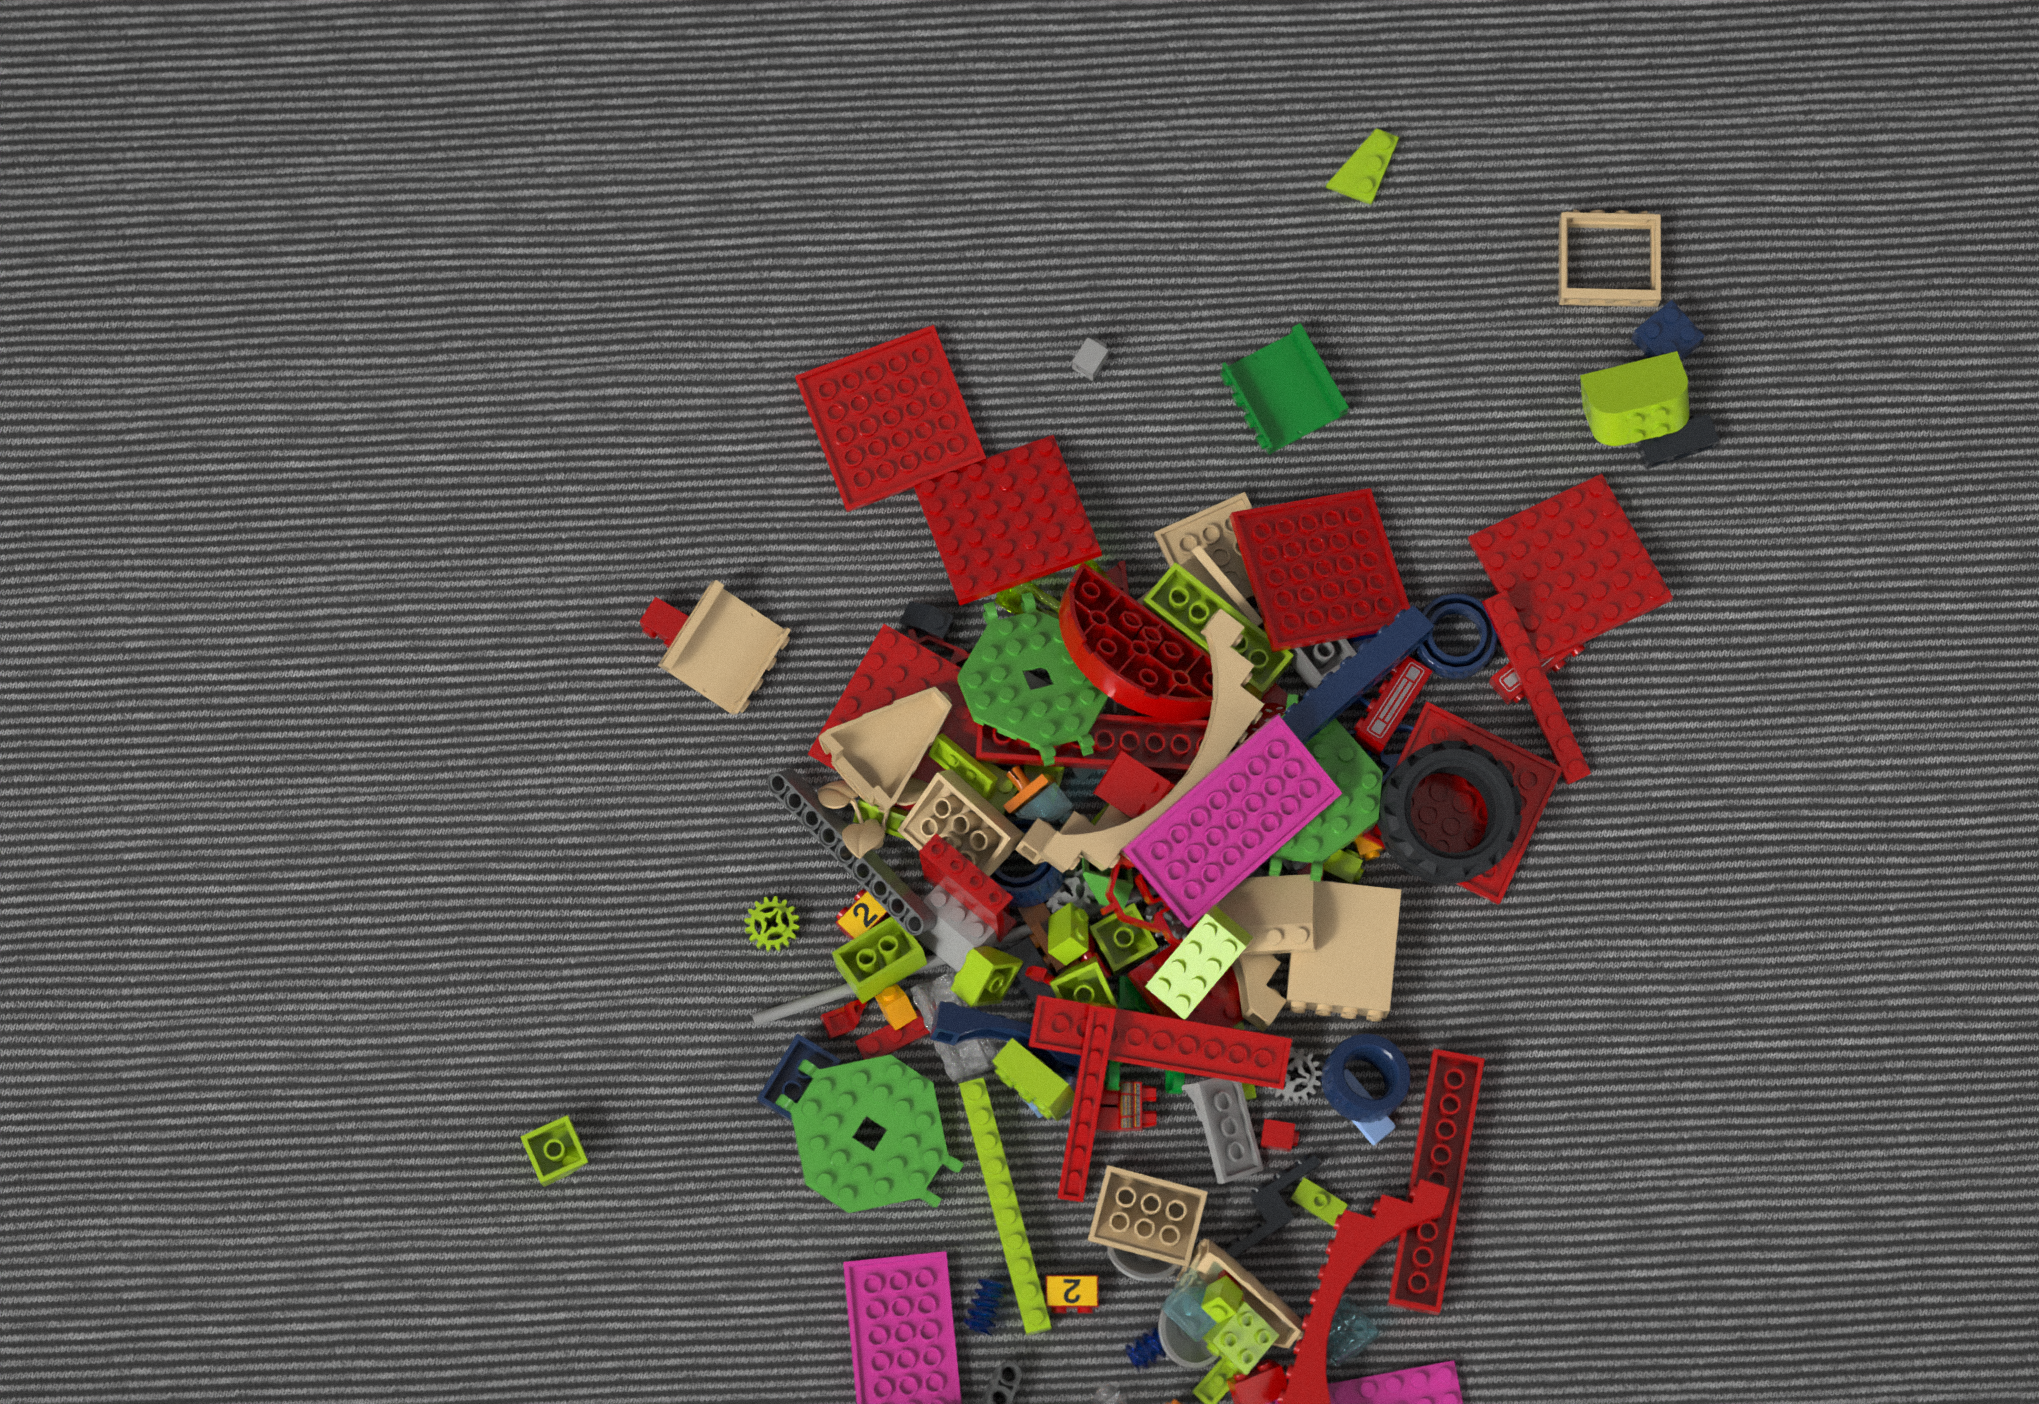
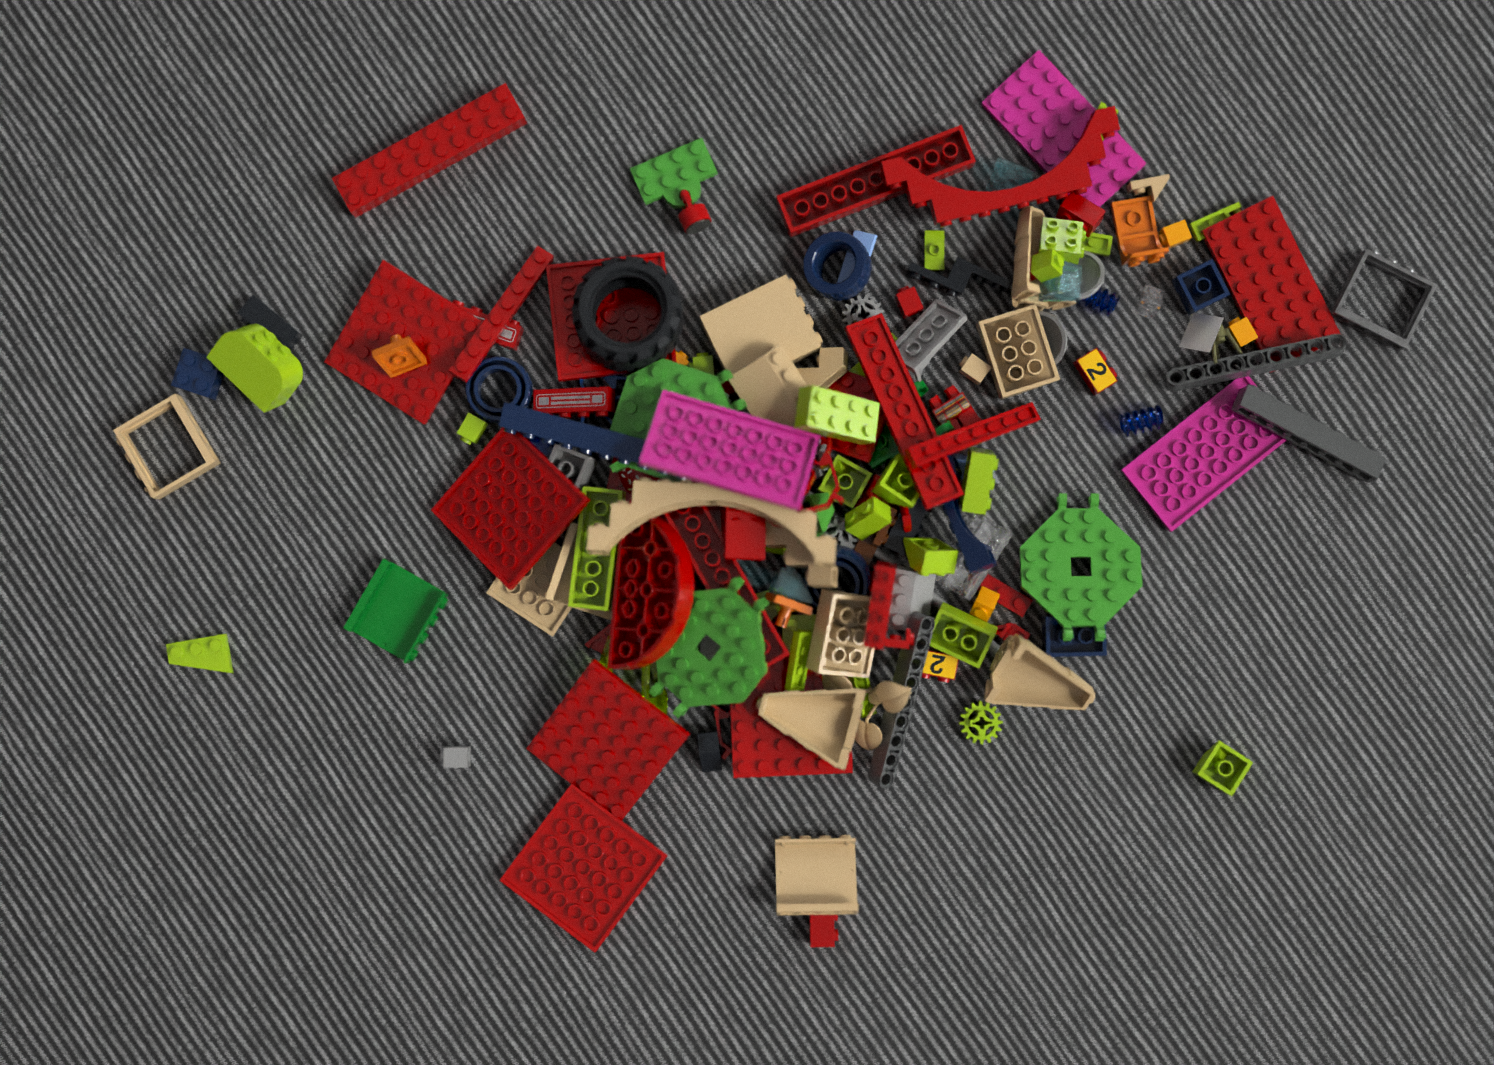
camera: 125 degrees left, 10 degrees up
lime brick [959,1077,1052,1336] -> none
none -> red brick [332,83,527,218]
none -> orange tile [372,335,427,378]
none -> lime brick [457,412,488,445]
none -> bright green plate [630,138,718,234]
none -> red bracket [885,628,915,649]
none -> tan brick [959,353,991,385]
none -> tan cone [984,634,1095,710]

